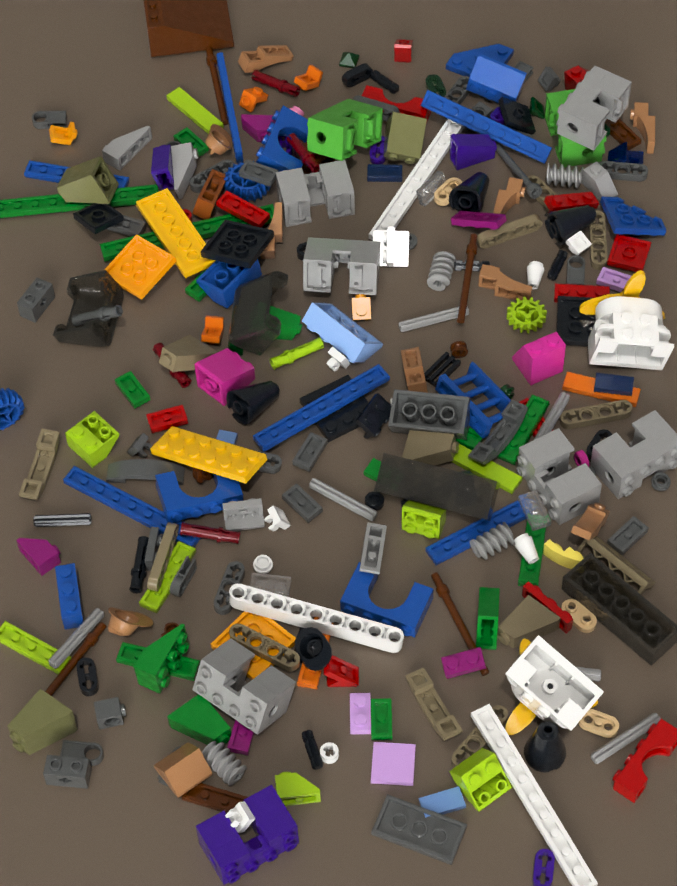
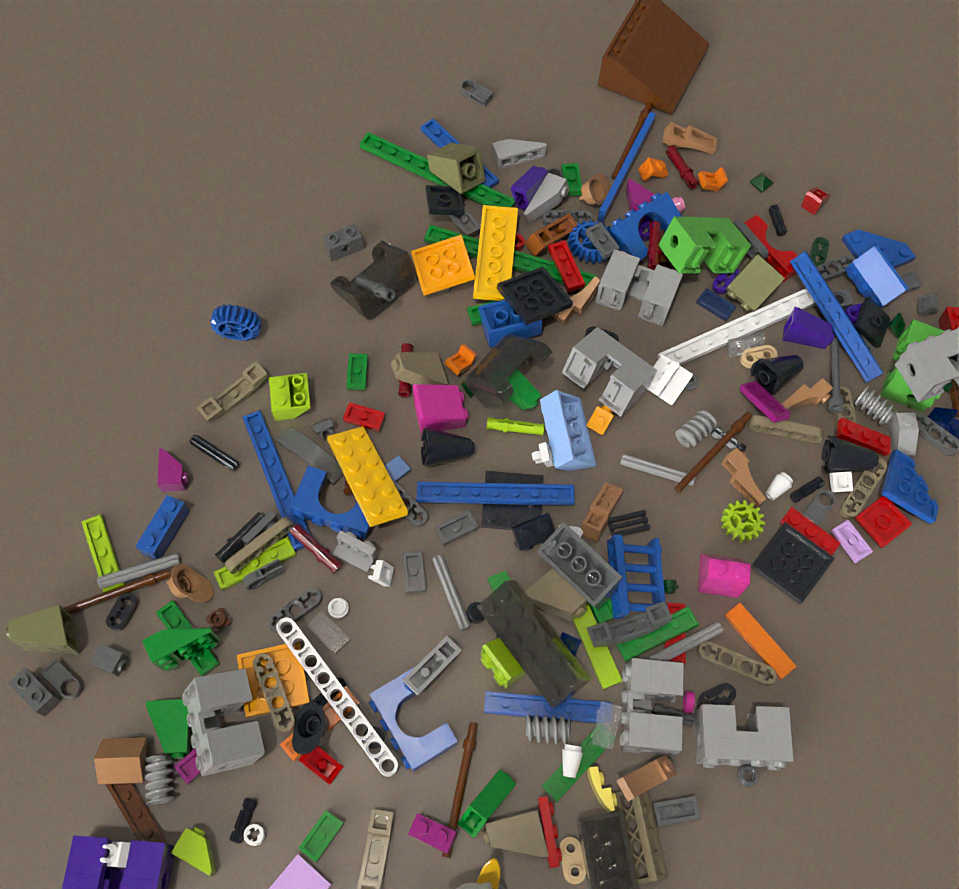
camera: 30 degrees right, 10 degrees up
light orange bracket [49,122,77,145] -> none
lime tile [166,87,224,134] -> none
black beam [342,63,373,87] -> none
lavender plate [350,693,371,734] -> none
reddish brown bush [450,341,468,358] -> none
white brick [579,270,674,370] -> none
dark blue tile [594,373,634,396] -> none

